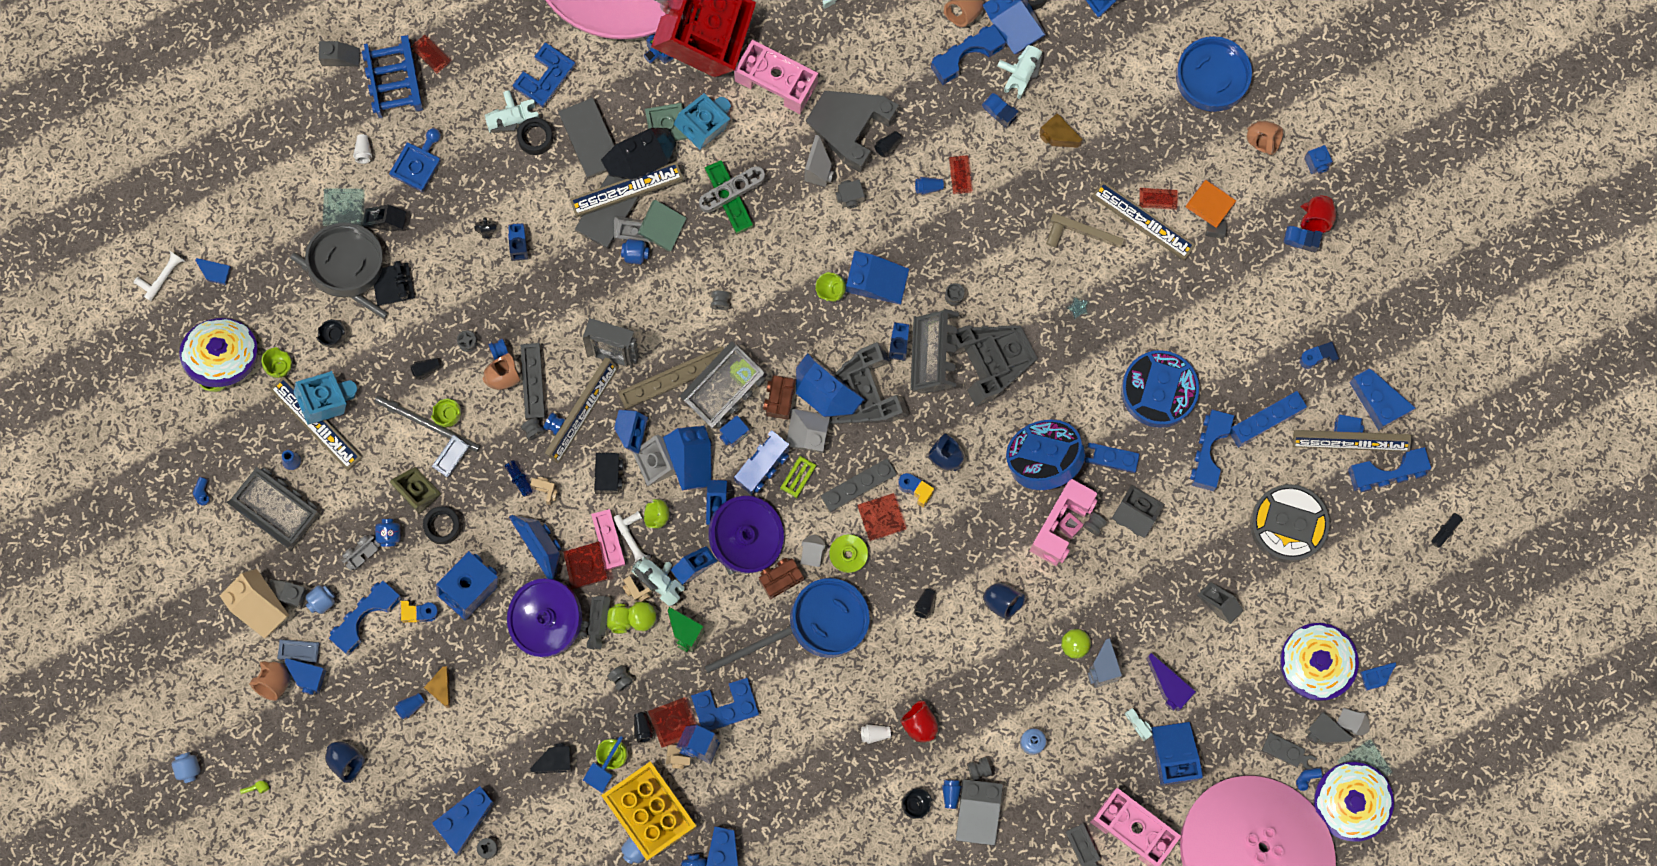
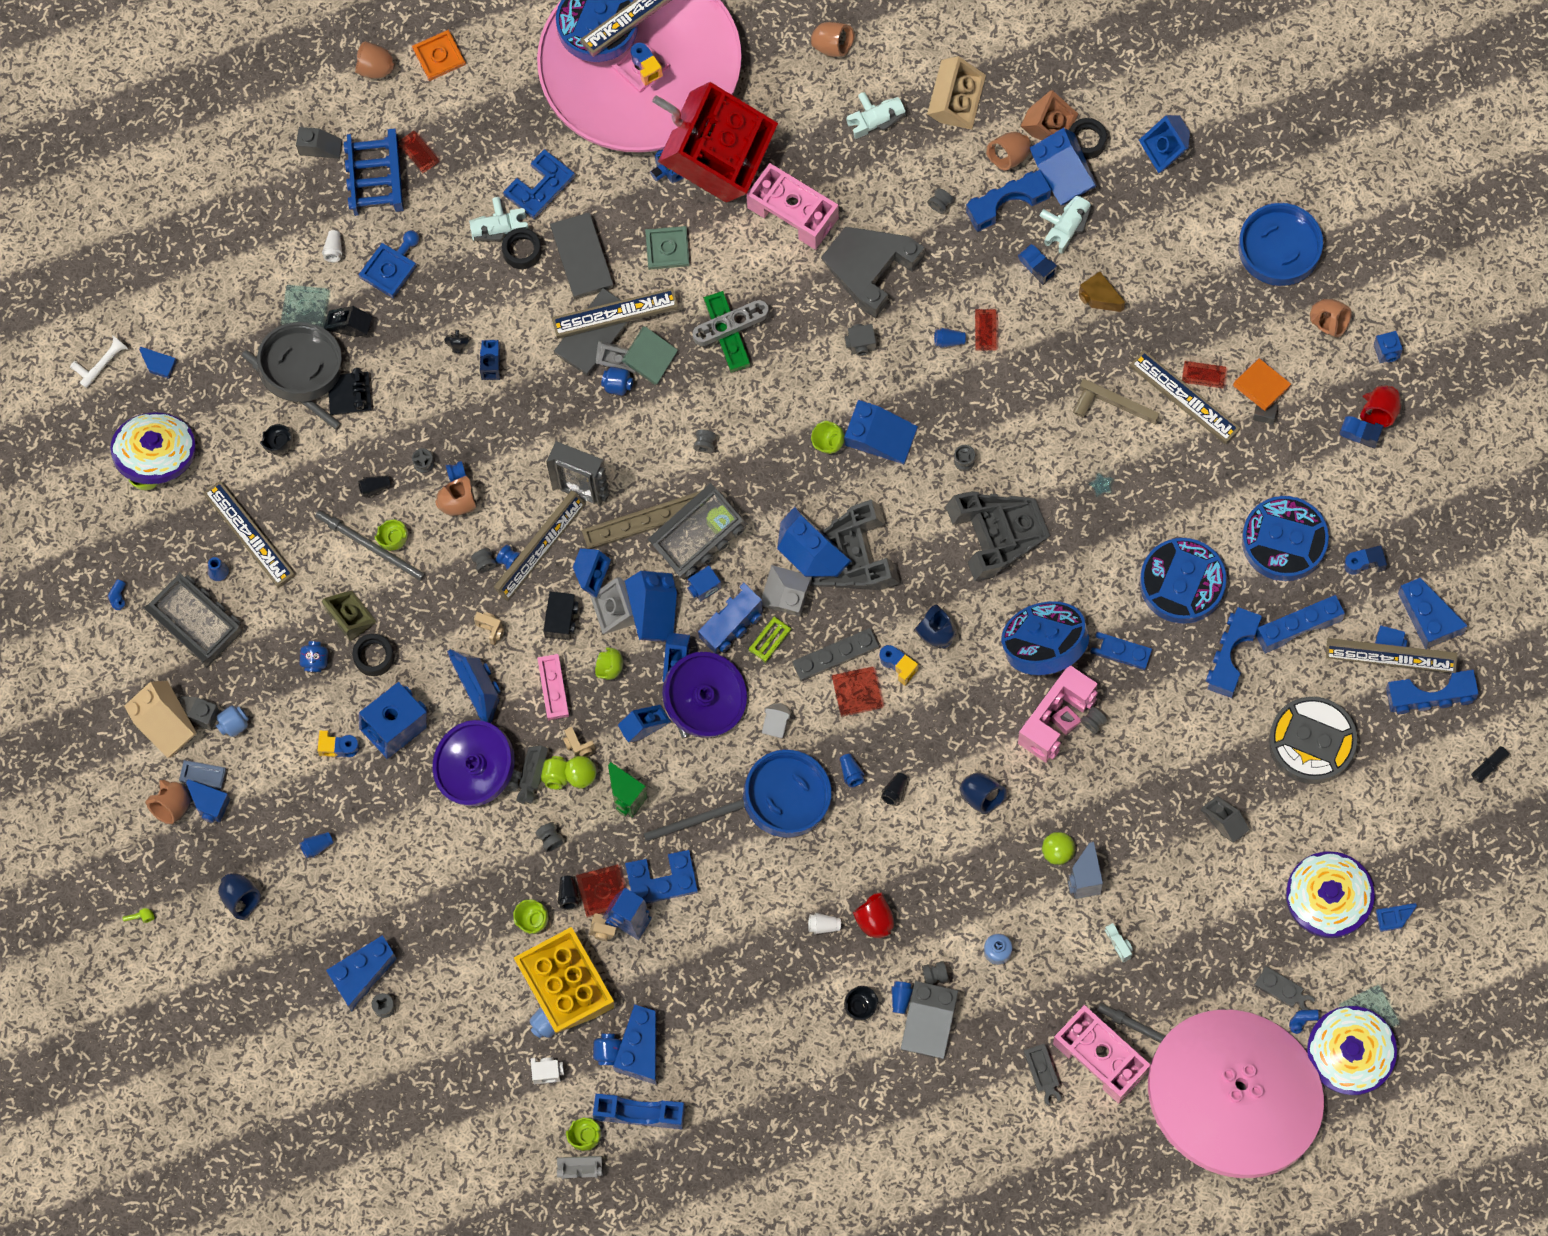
camera: 15 degrees right, 5 degrees down
medium blue head [171,752,200,783] -> none
lime hair [261,347,292,378] -> none
dark azure brick [294,371,357,425] -> none
blue arch [329,581,402,656] -> none
light grey hinge [341,535,380,571] -> none
pearl gold slope [424,666,450,708] -> none
tile [432,435,470,477] -> none
clear blue axle [504,460,533,497] -> none
dark grey plate [520,343,545,420] -> none
black slope [530,743,571,774] -> none
clear red tile [563,542,609,589] -> none
blue piece [583,736,623,793] -> none
black wedge [601,128,676,180] -> none
white piece [613,511,651,566] -> none
light aqua piece [631,556,685,606] -> none
dark azure brick [674,93,731,150] -> none
copper brick [758,558,804,600] -> none
copper brick [763,375,795,420] -> none
light grey slope [804,135,834,187] -> none
lime dish [829,534,868,573] -> none
black cone [874,131,902,157] -> none
dark blue leg [889,322,909,361] -> none
dark grey window [910,308,959,394] -> none
dark grey slope [1111,485,1165,538] -> none
dark purple slope [1146,653,1196,711] -> none
blue slope [1151,722,1203,786] -> none
dark grey slope [1305,712,1353,745] -> none
light grey tile [1337,708,1370,736] -> none
none -> blue cone [839,754,865,787]
none -> dark grey wheel [927,188,953,214]
none -> dark grey bar [1097,1003,1165,1043]
none -> brick [1242,496,1329,581]

